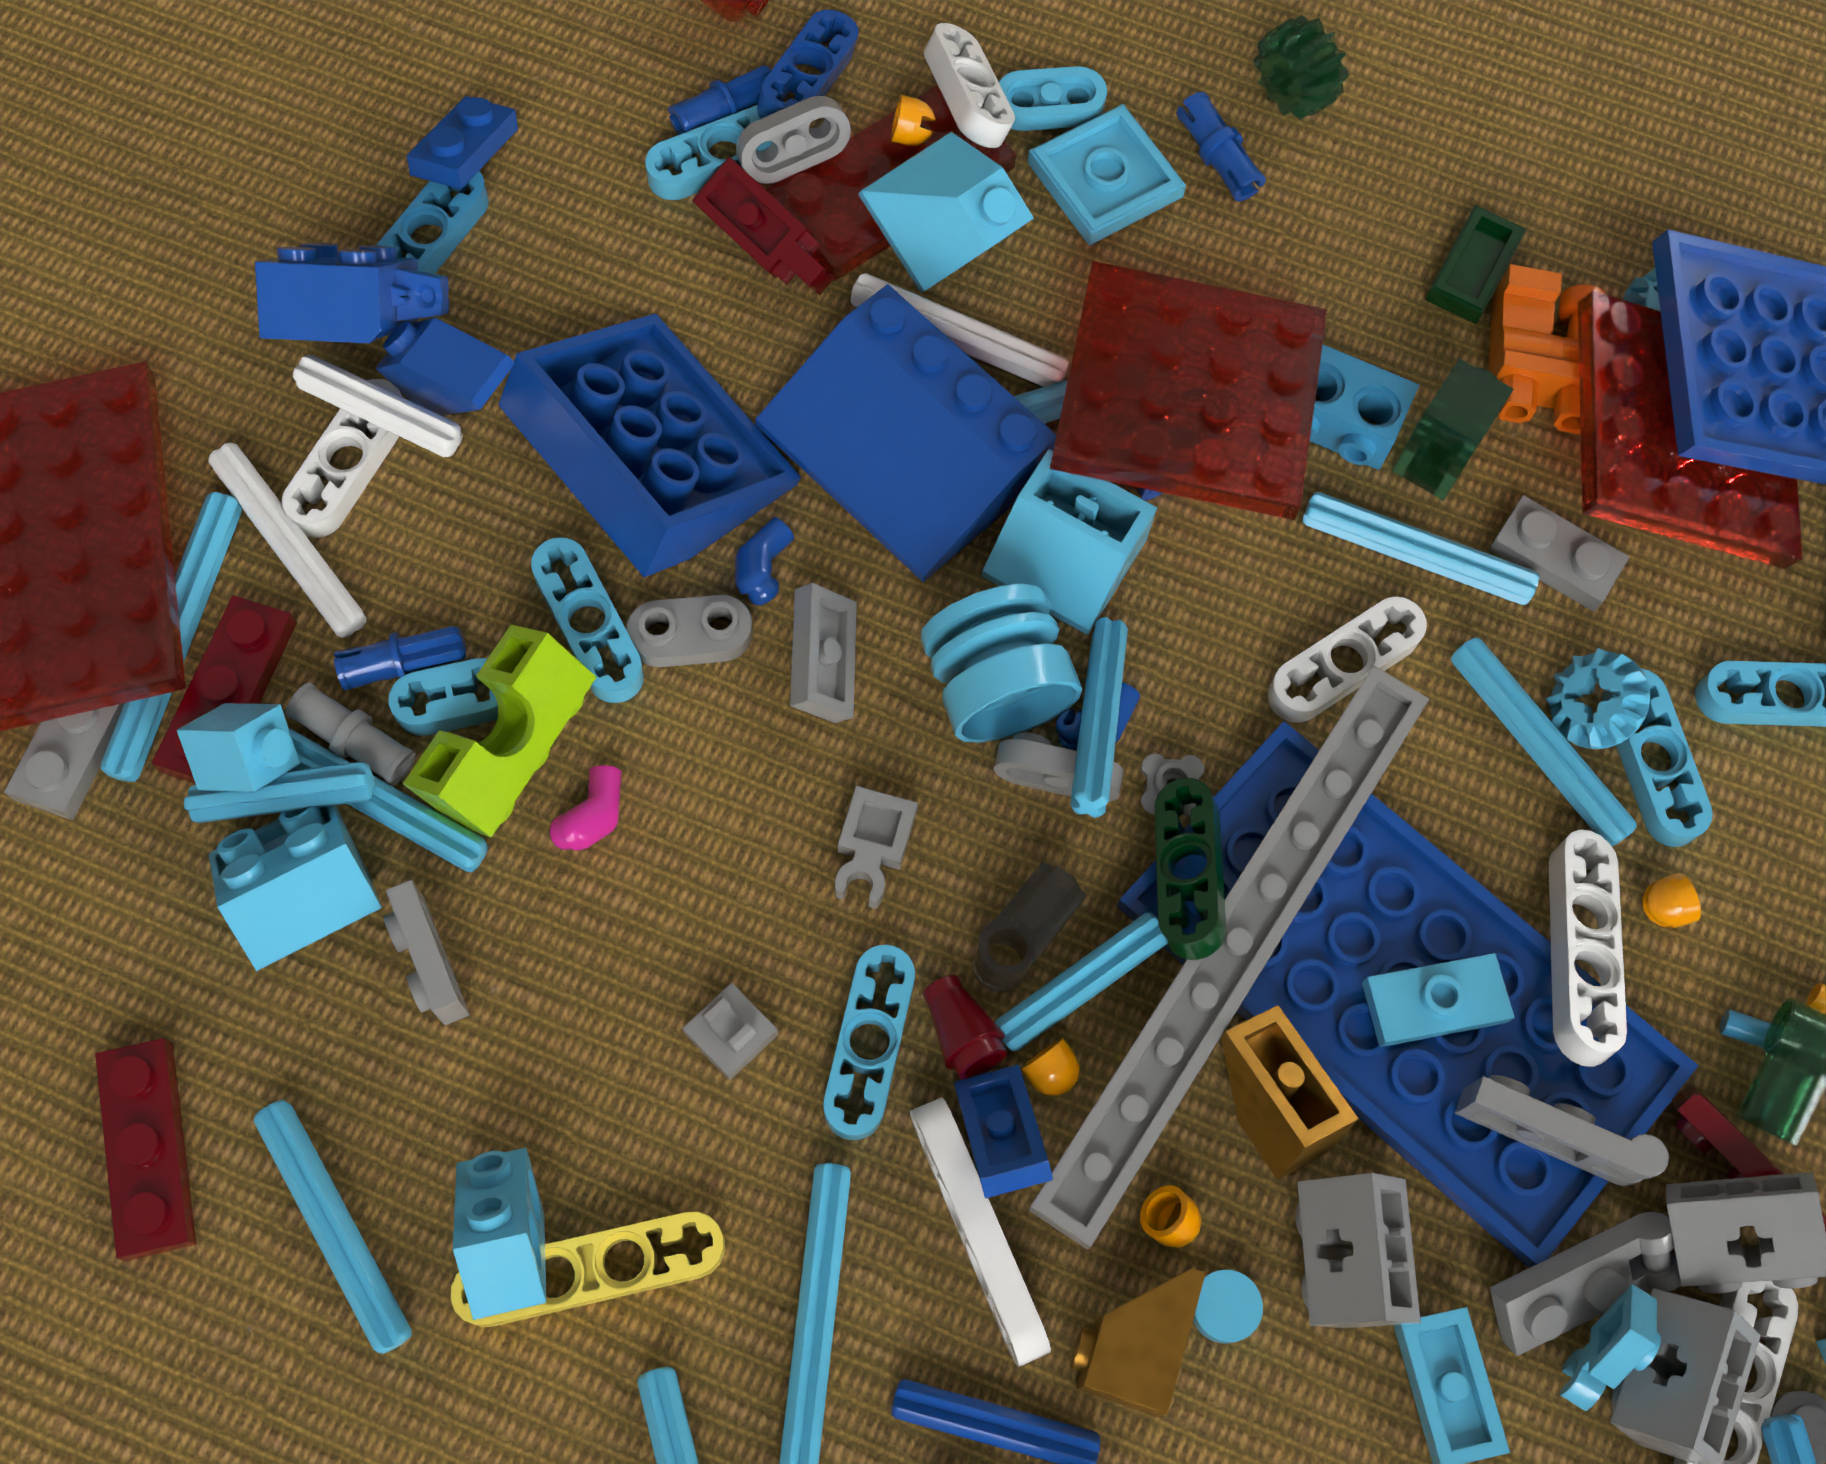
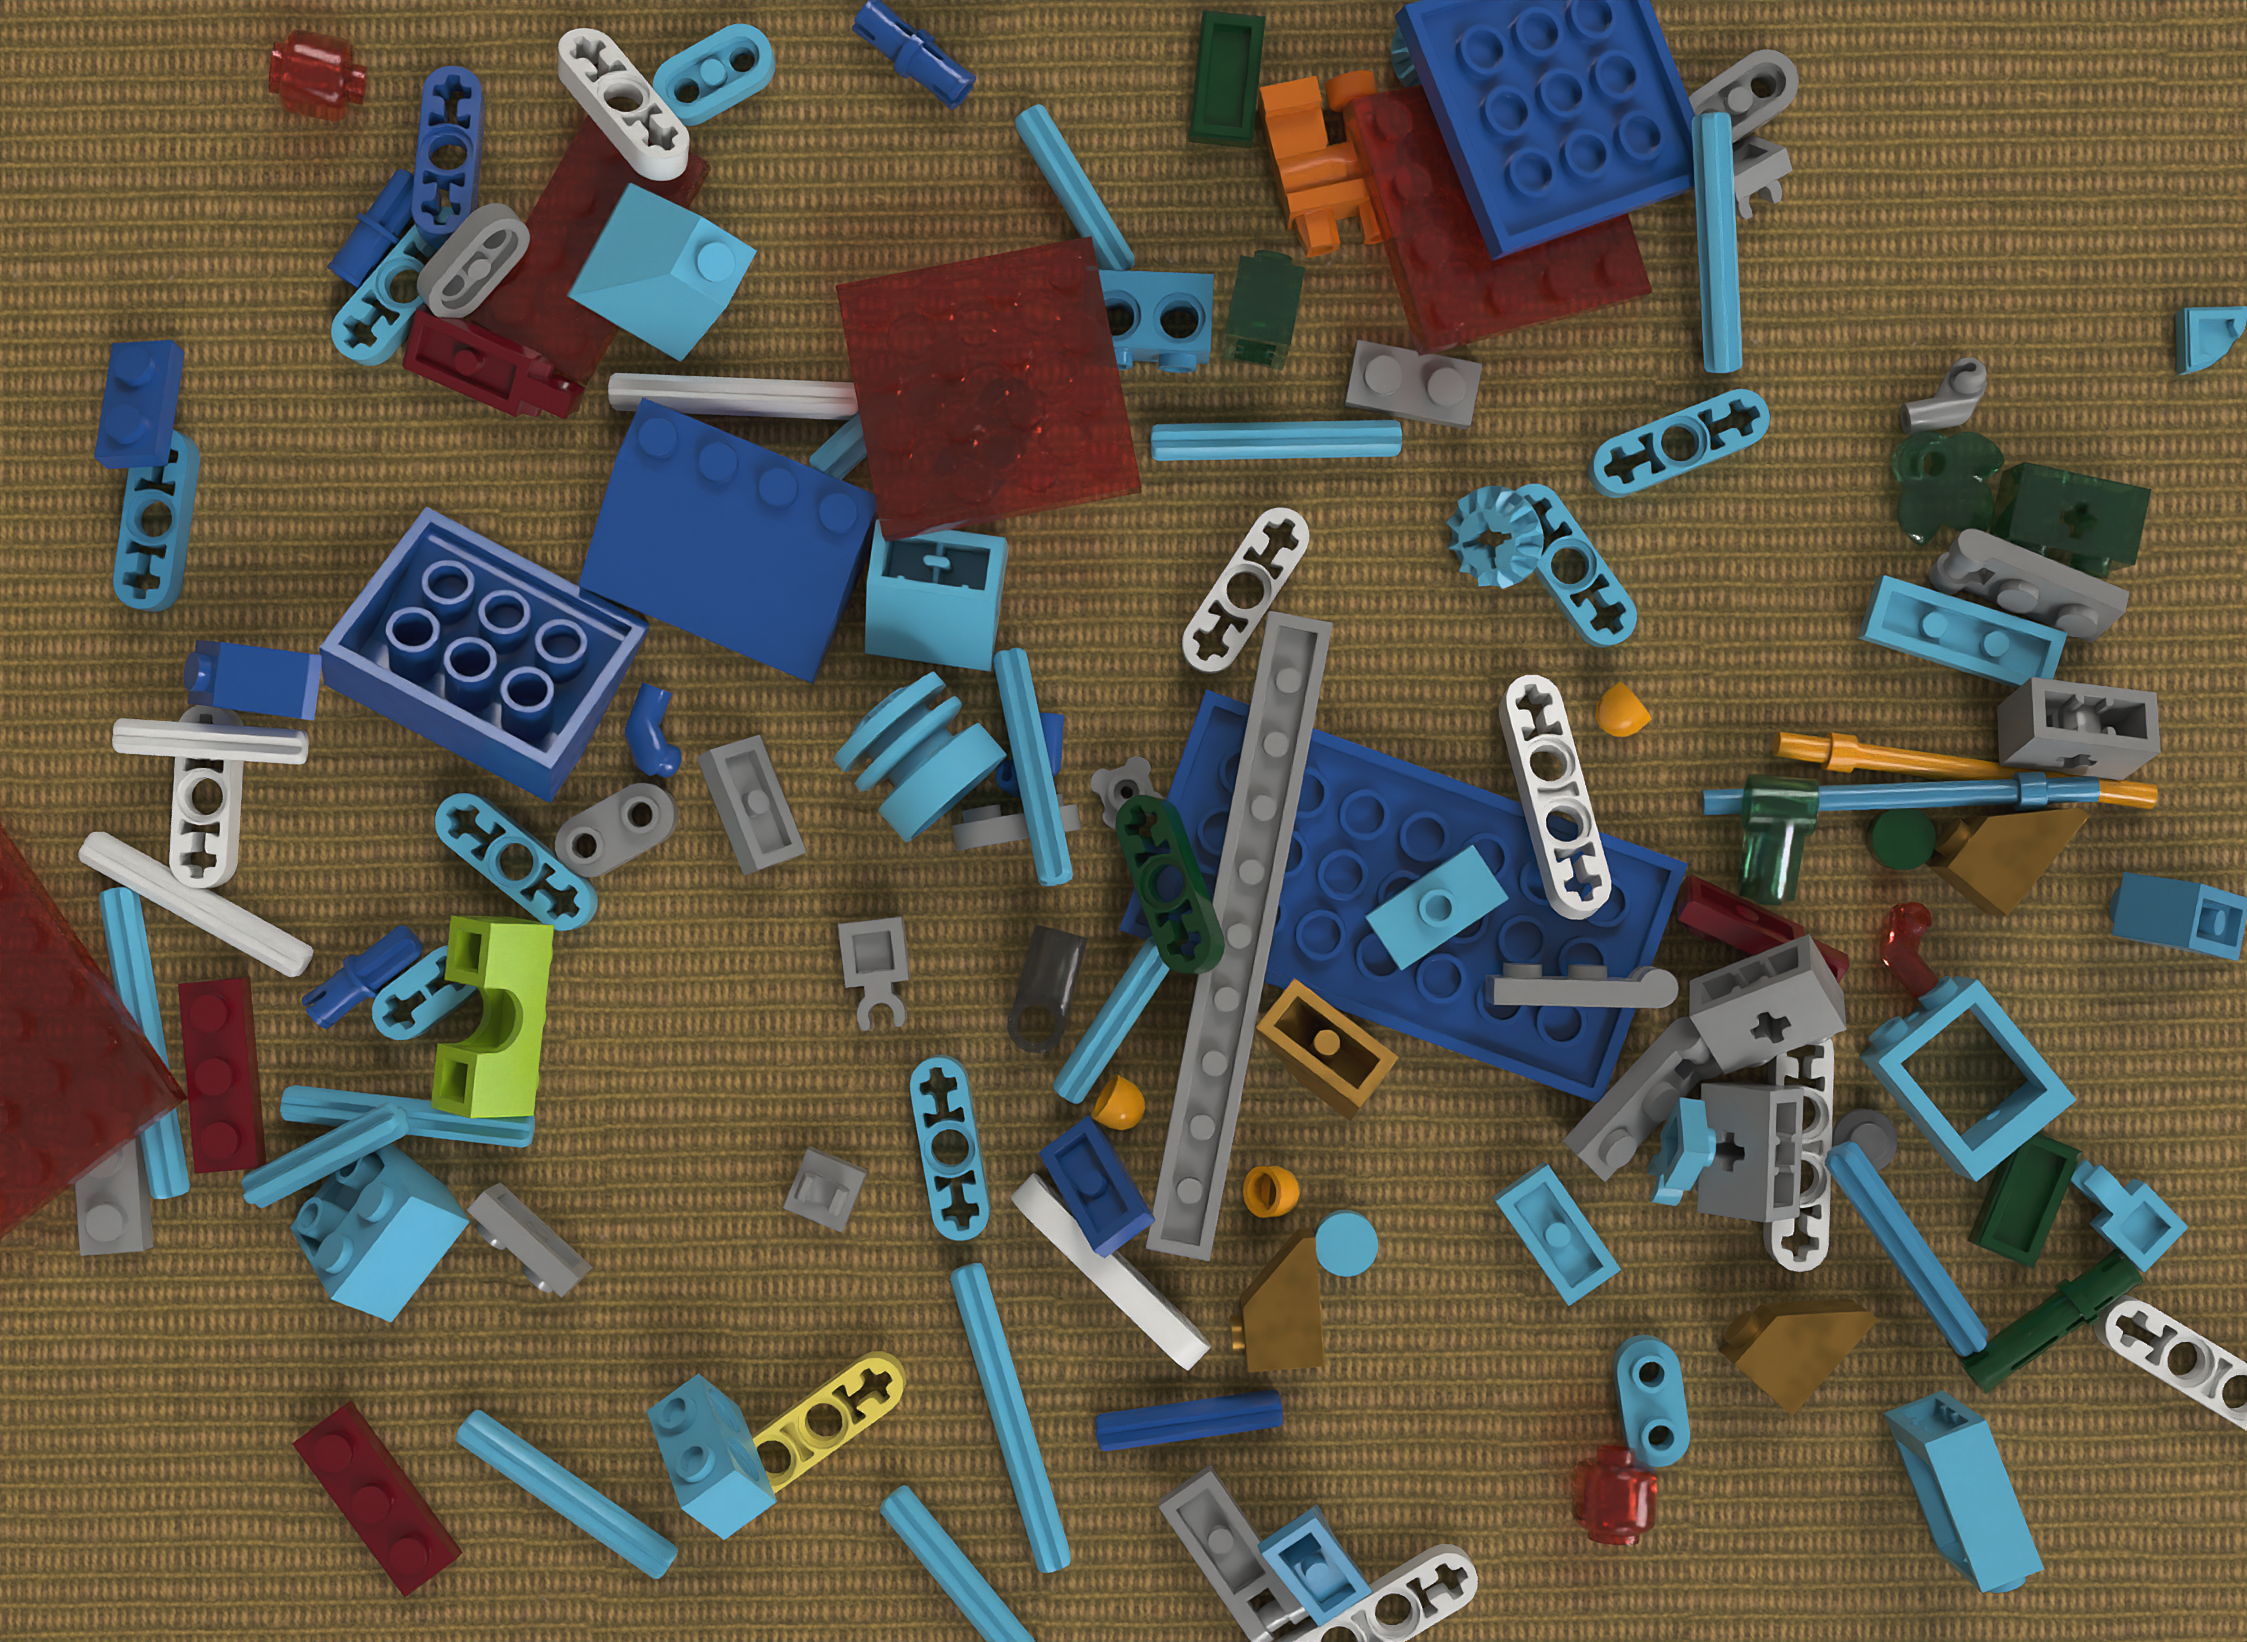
camera: 15 degrees left, 20 degrees up
medium azure brick [177,703,300,792] -> none
blue hinge [255,243,449,343] -> none
light grey pin [285,683,416,786] -> none
dark pink arm [549,766,622,851] -> none
light orange hinge [891,95,935,145] -> none
dark red cone [922,975,1007,1080] -> none
medium azure plate [1027,104,1186,246] -> none
light grey brick [1295,1173,1421,1328] -> none
medium azure axle [1451,637,1637,846] -> none
none -> medium azure axle [1015,104,1135,271]

